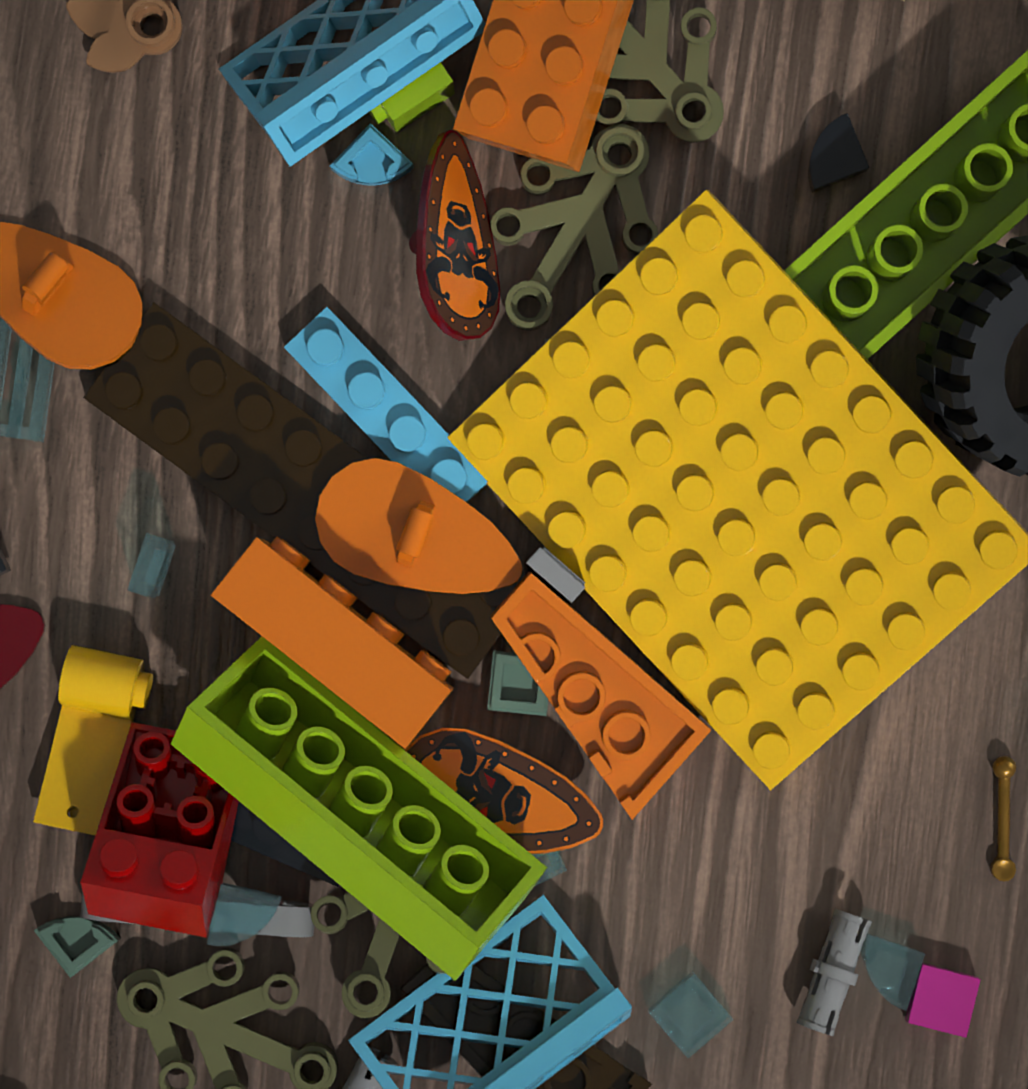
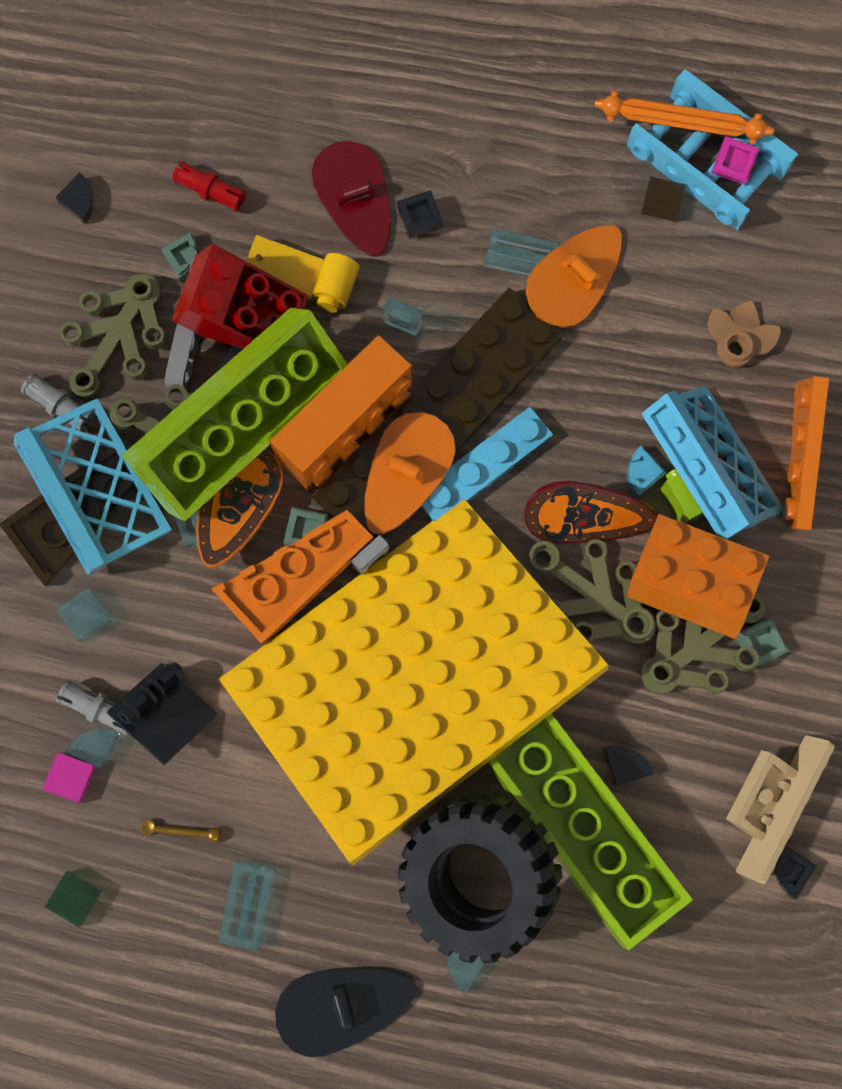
camera: 90 degrees right, 10 degrees down
clear light blue tile [207,883,282,946] -> none
none -> black hinge [107,662,218,766]

